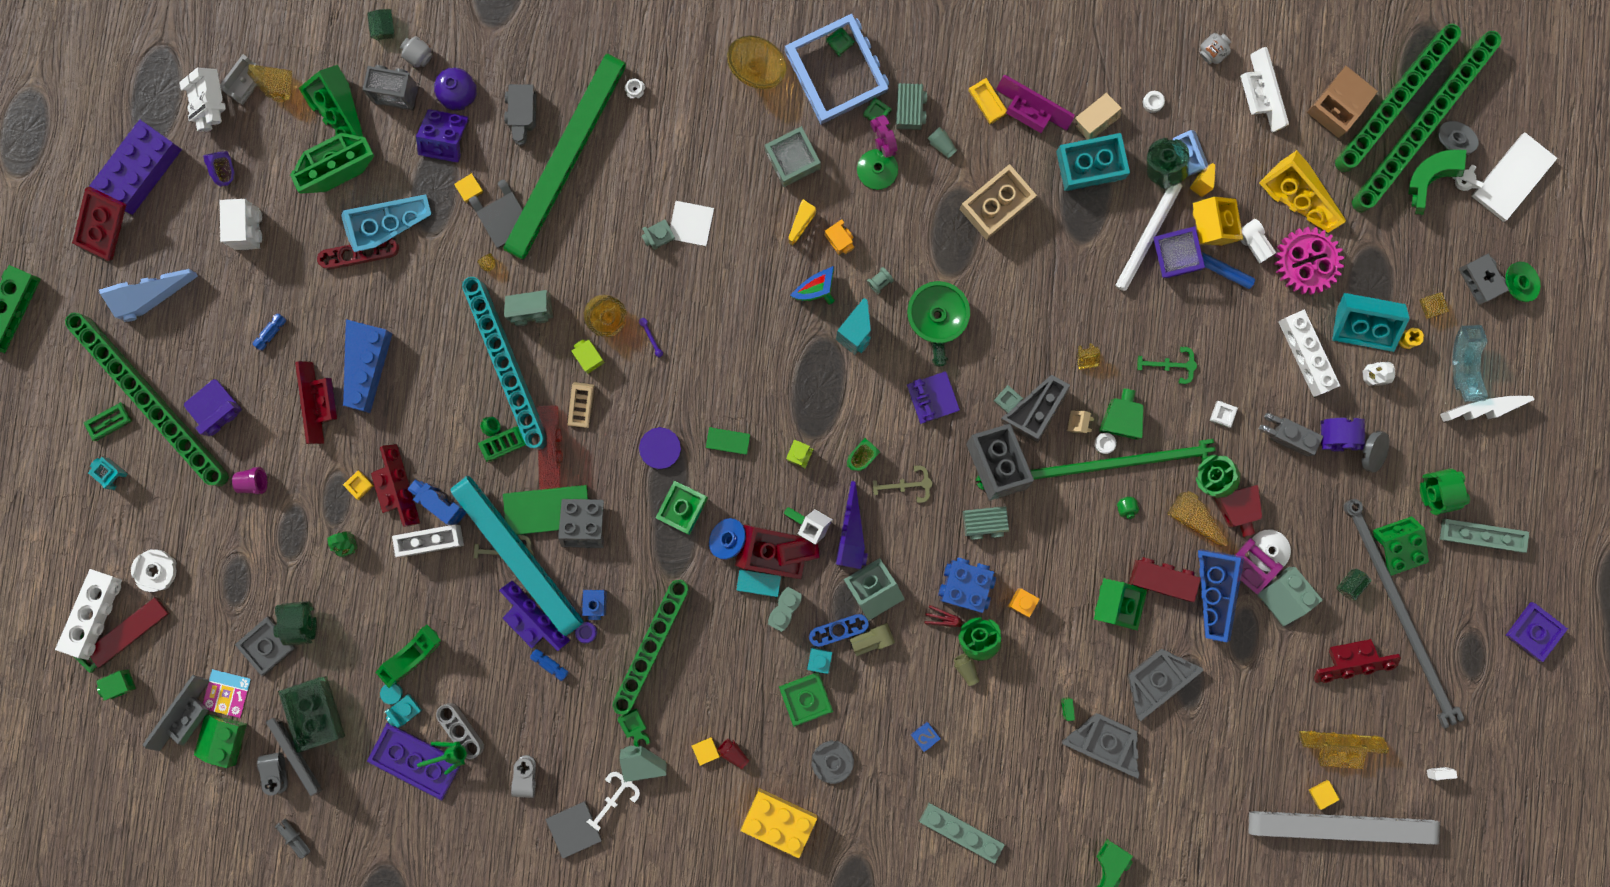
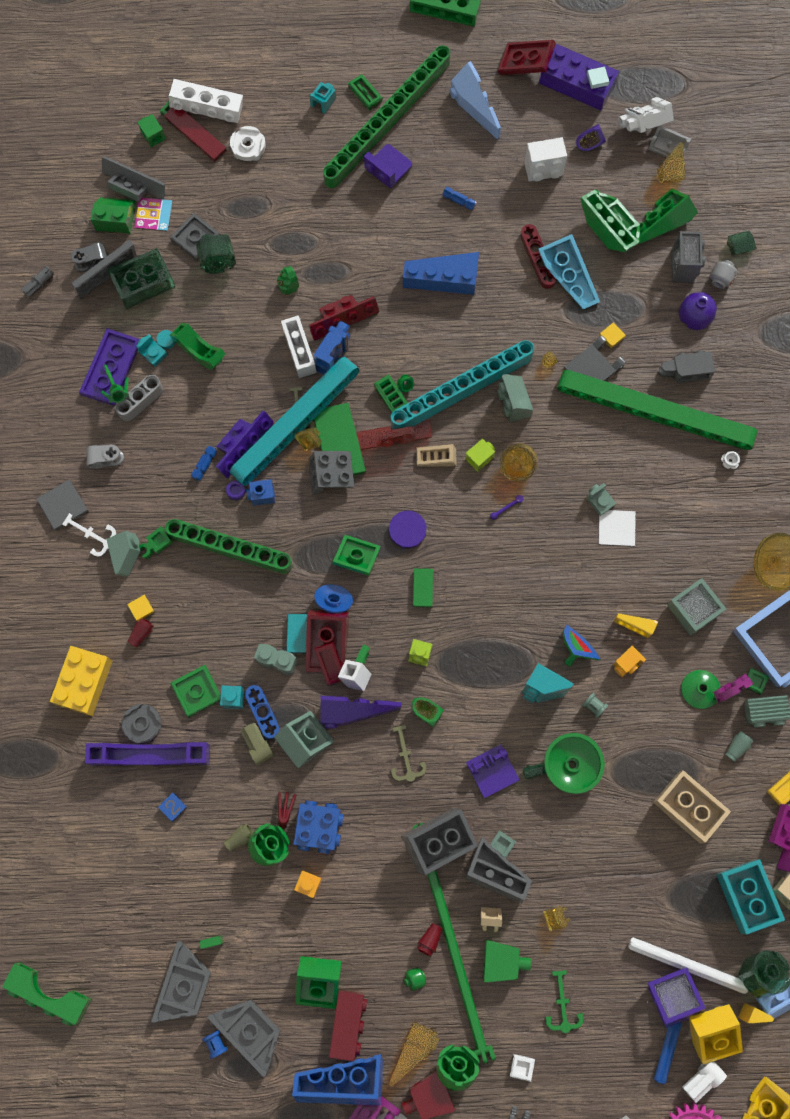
camera: 85 degrees right, 10 degrees down
magenta piece [232,467,268,494] -> none
dark red bracket [295,361,337,444] -> none
yellow tile [343,470,374,500] -> none
dark purple bracket [416,109,468,162] -> none
sand green plate [919,802,1005,864] -> none
sand green brick [962,506,1009,540] -> none
white tile [1094,433,1116,454] -> none
none -> dark purple arch [85,742,210,766]
none -> blue bush [202,1030,228,1059]
none -> clear yellow tile [295,427,322,451]
none -> dark red cone [417,923,442,957]
none -> light aqua tile [587,67,609,89]

